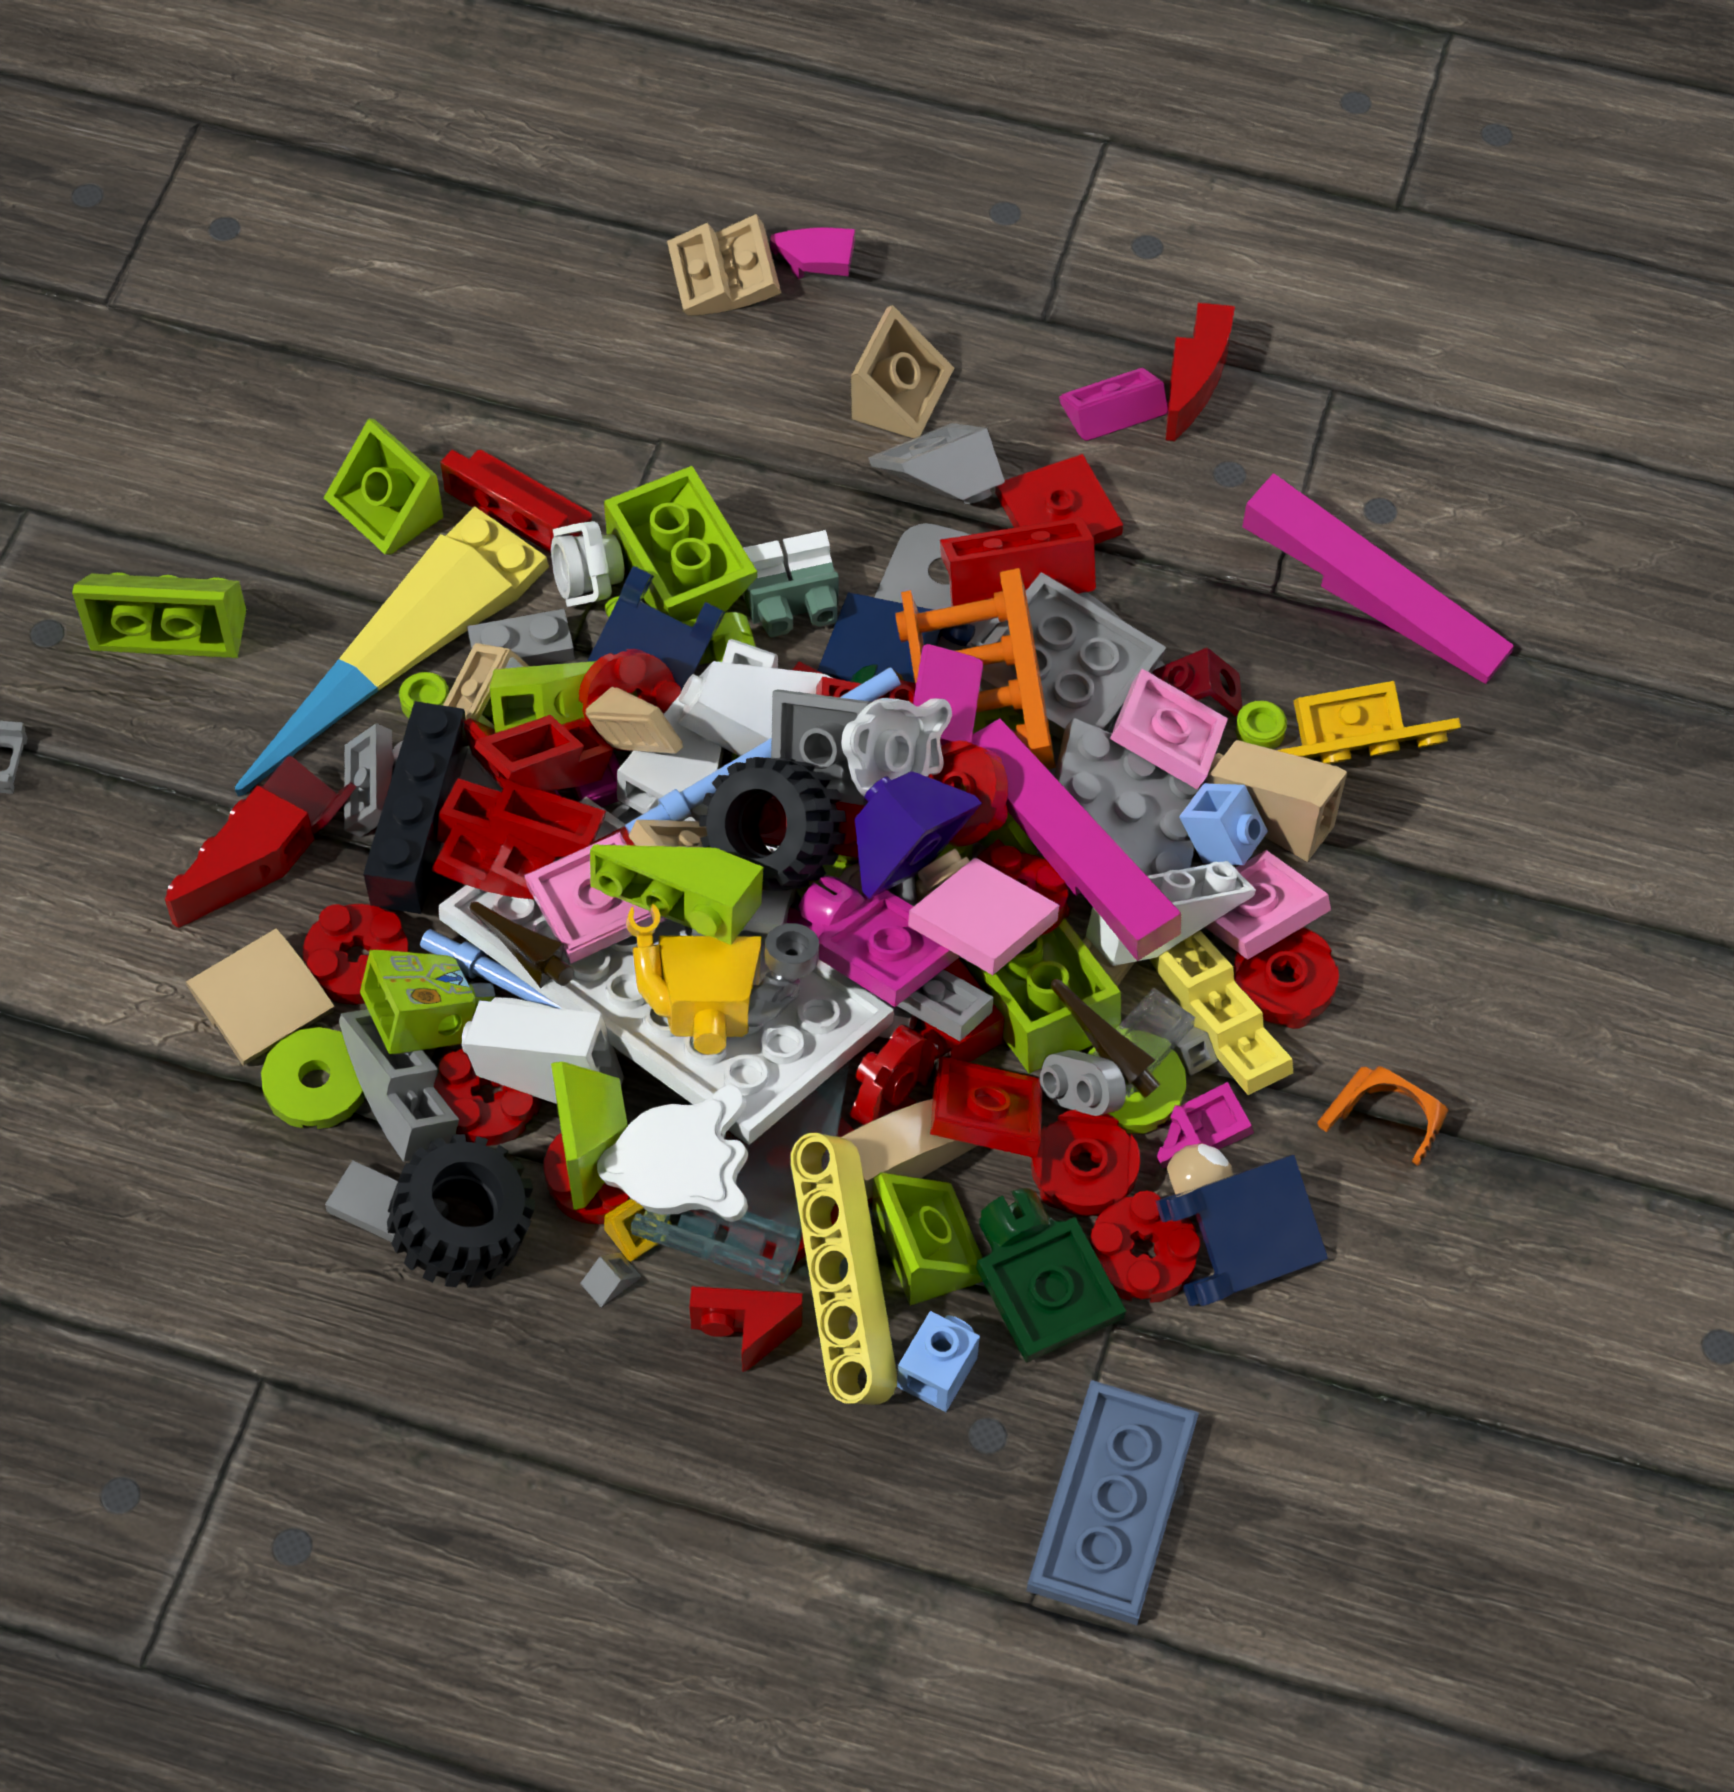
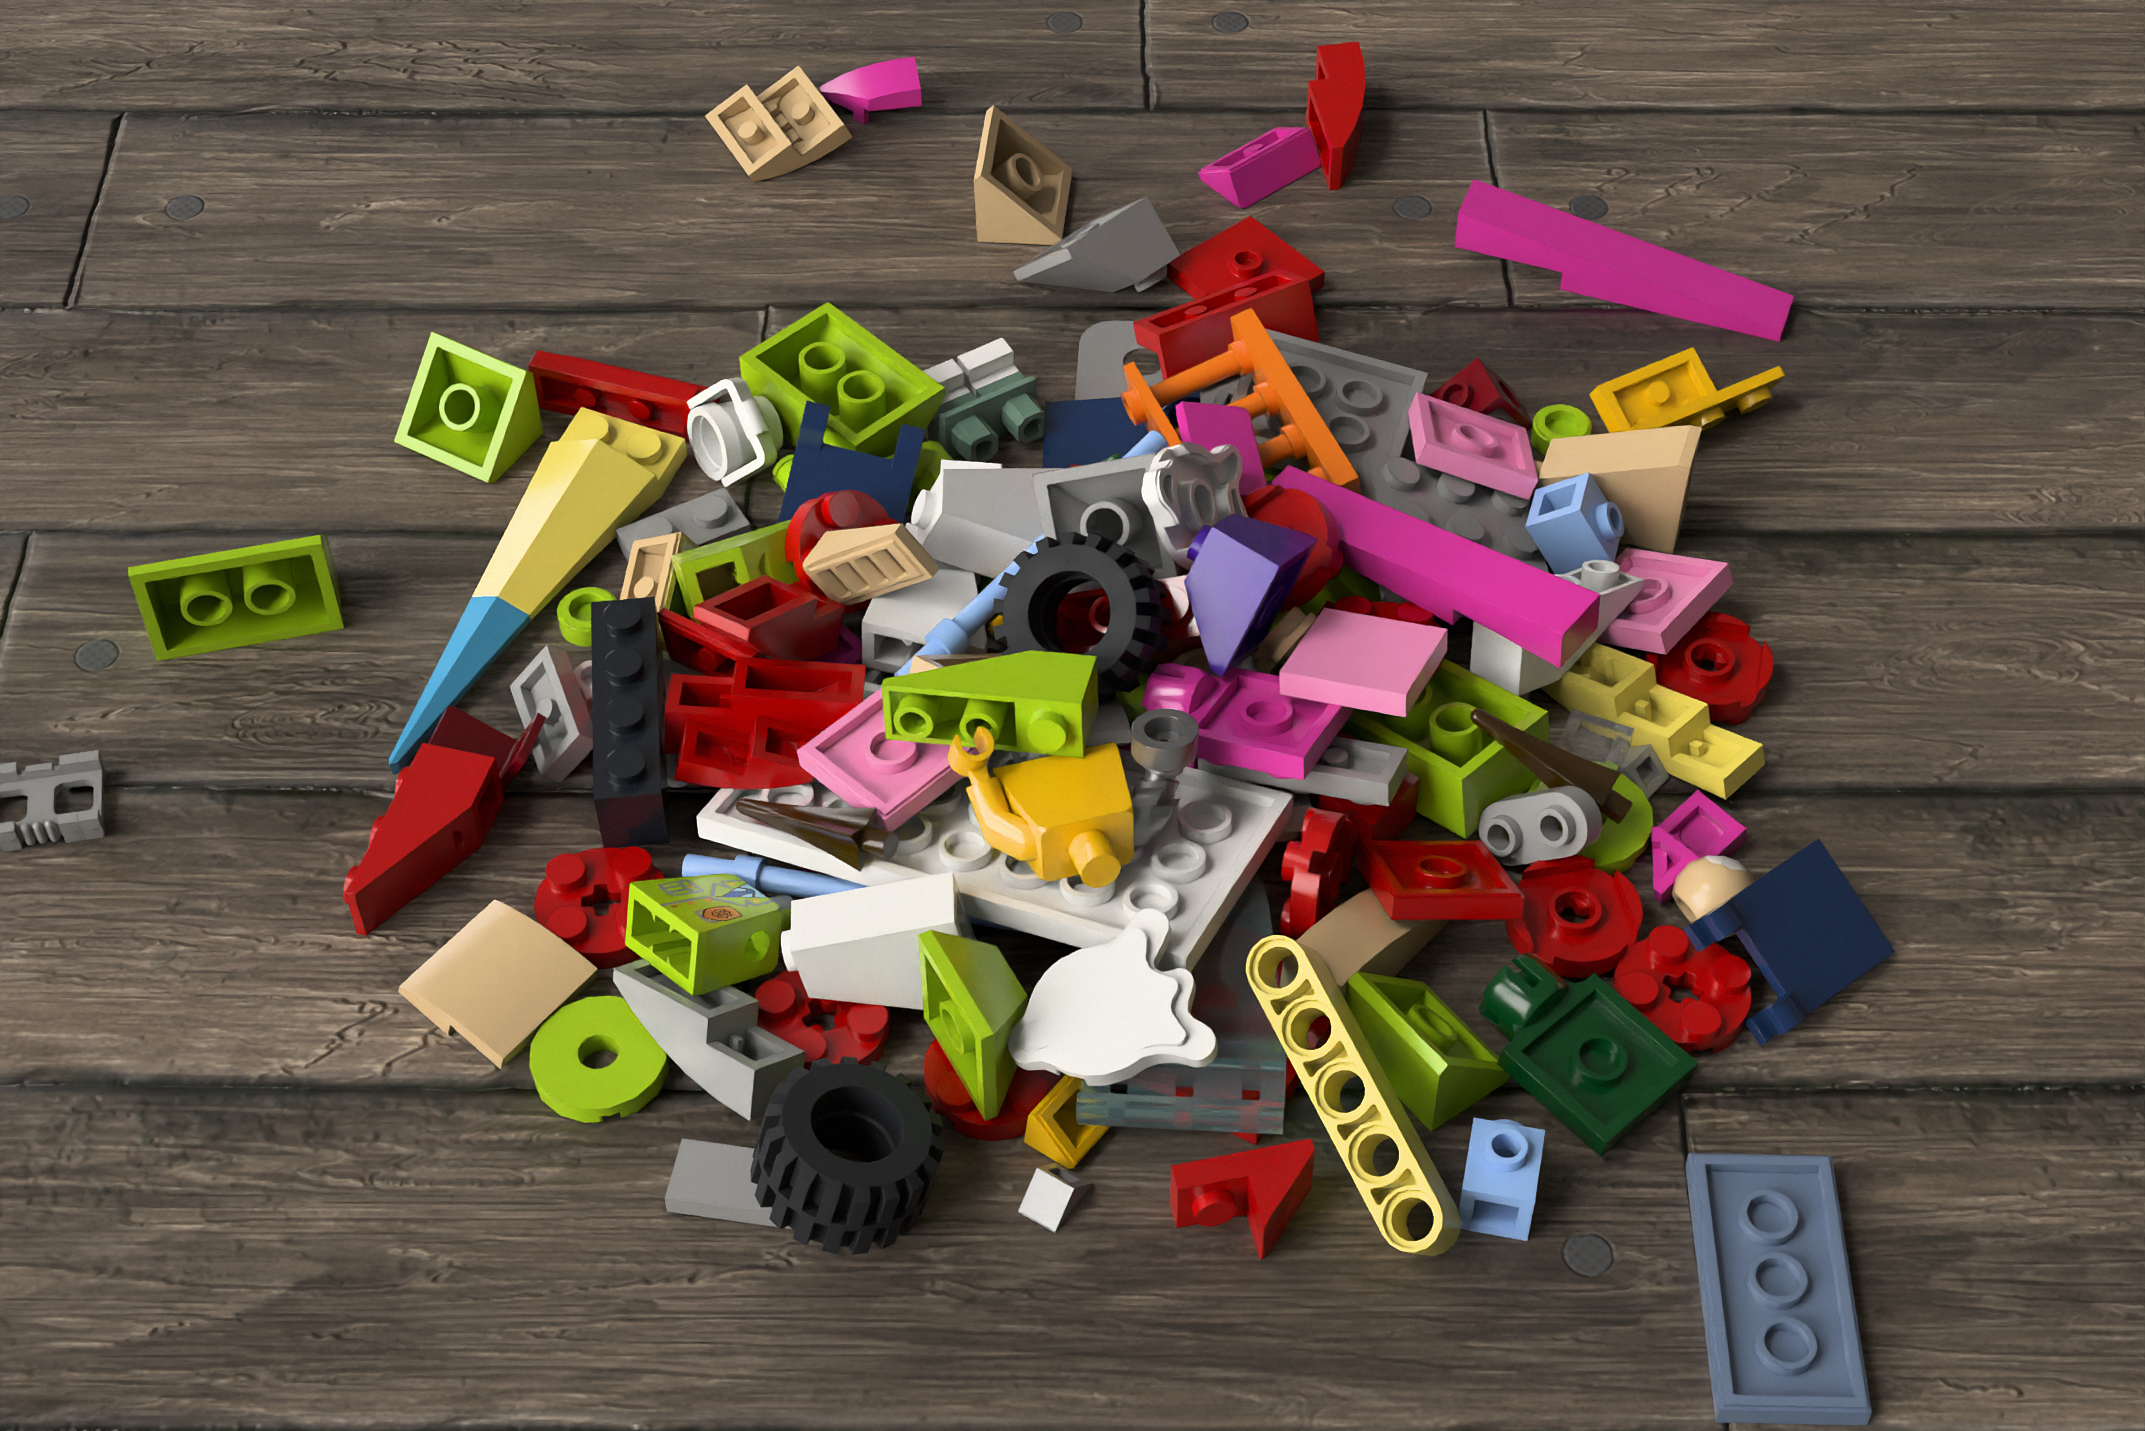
camera: 15 degrees left, 10 degrees down
orange helmet [1317,1066,1448,1166] -> none

